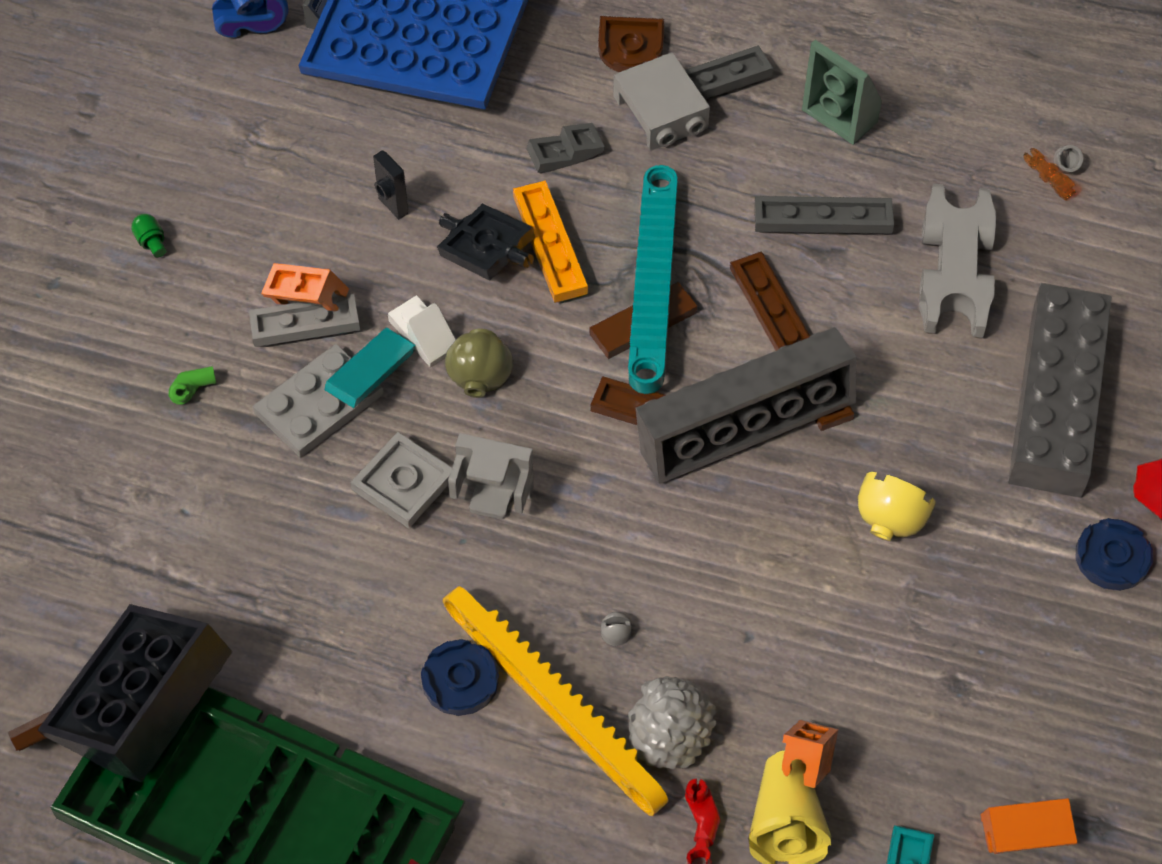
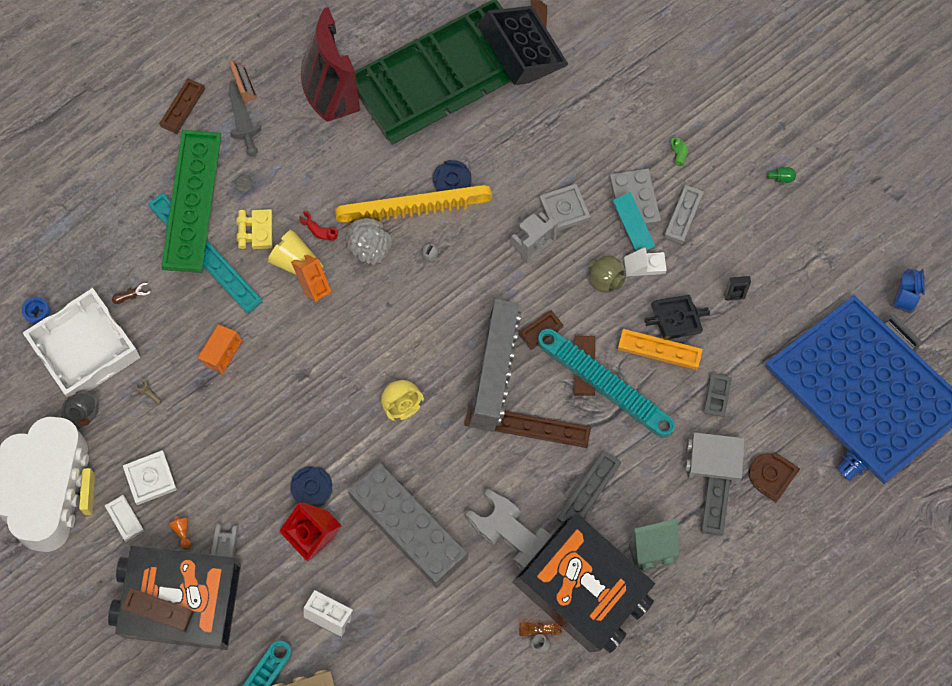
camera: 125 degrees right, 10 degrees up
orange hinge [261,263,349,311] -> none
none -> black brick [512,513,655,653]

